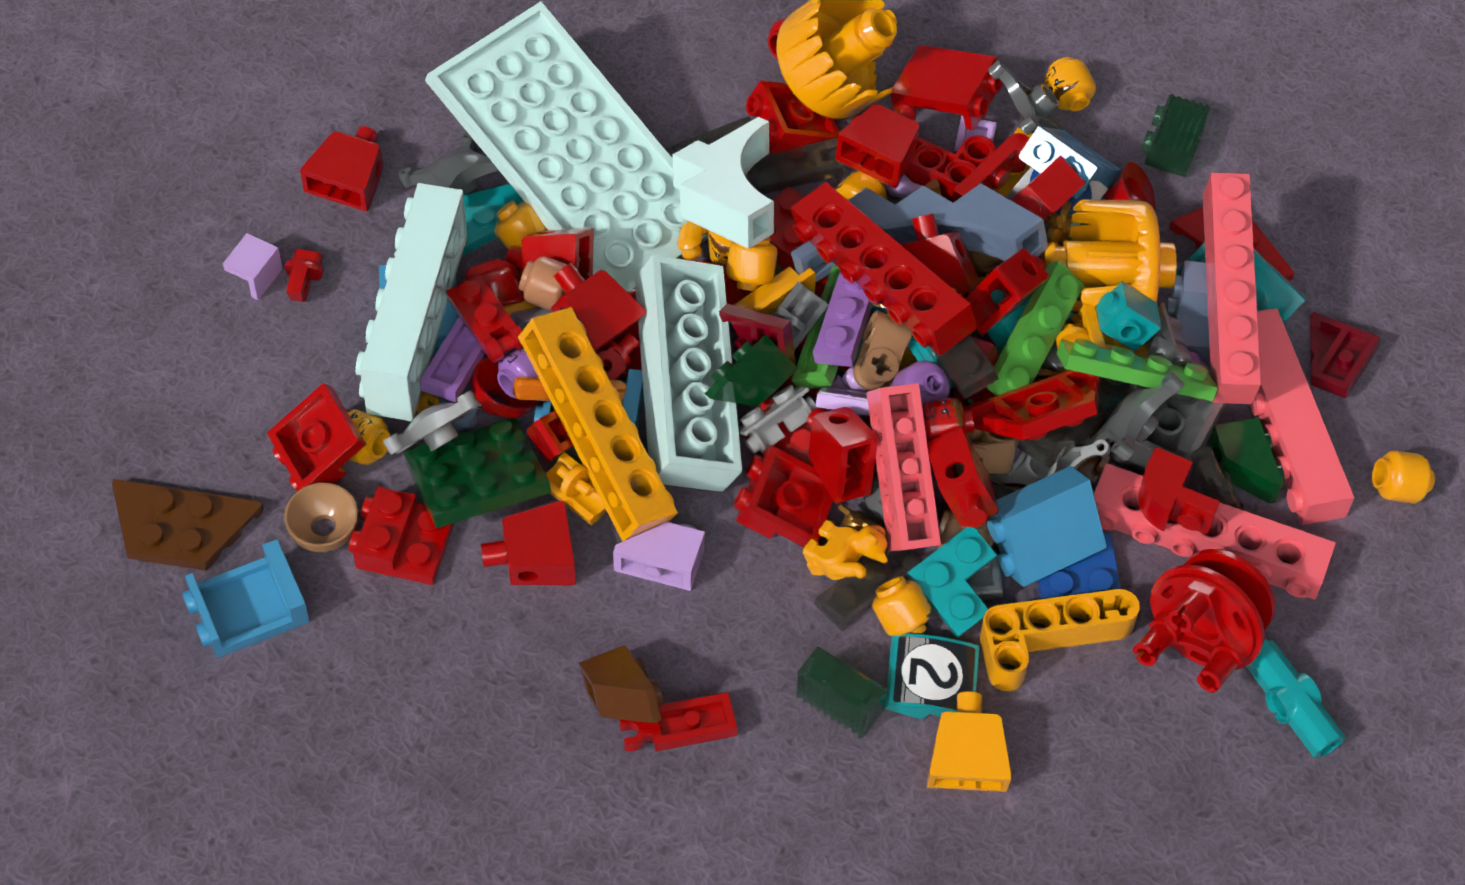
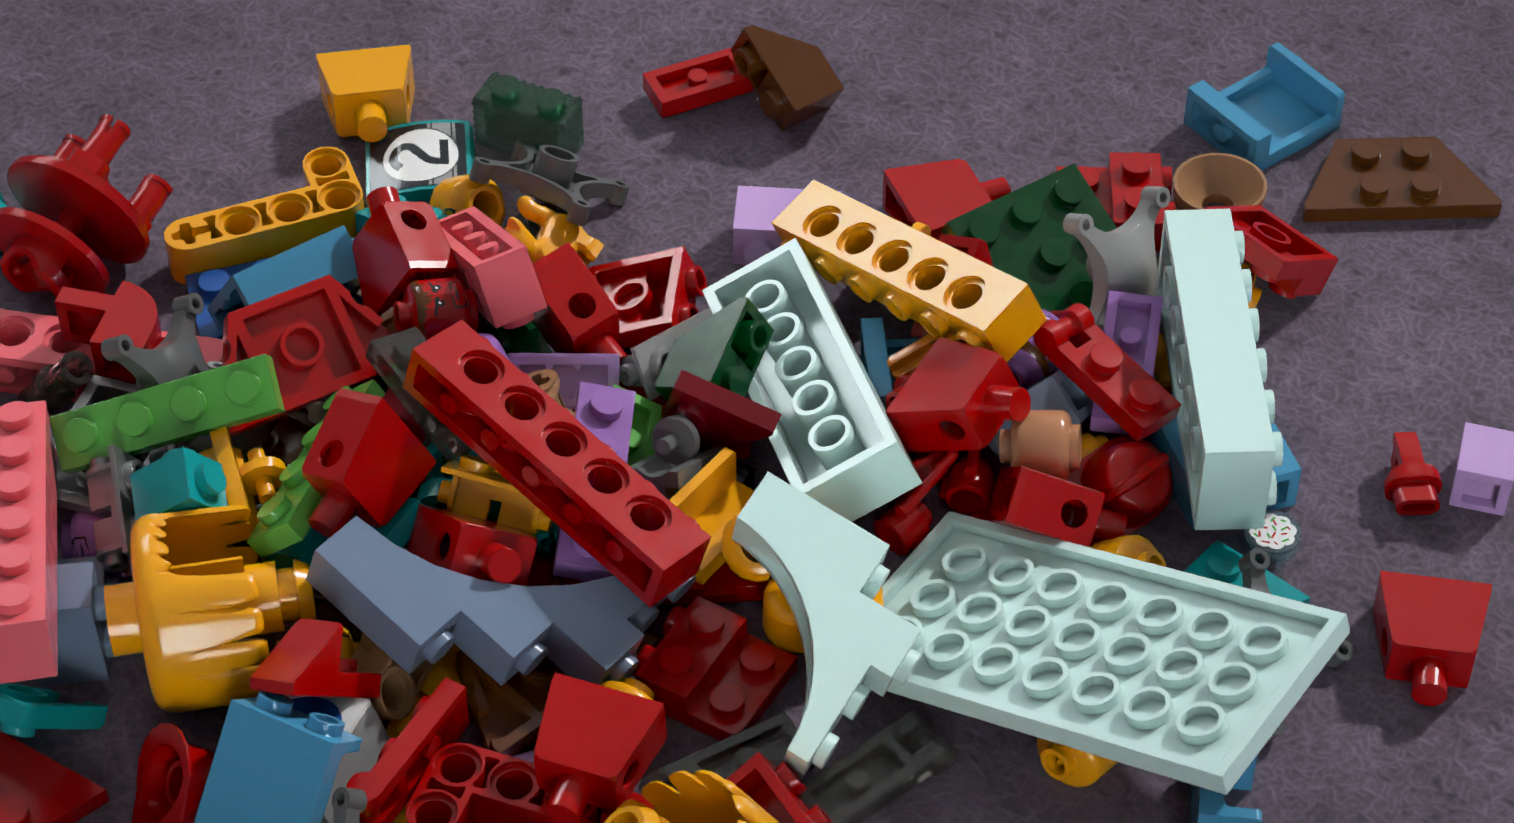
camera: 170 degrees right, 10 degrees down
none -> dark grey piece [469,139,630,226]

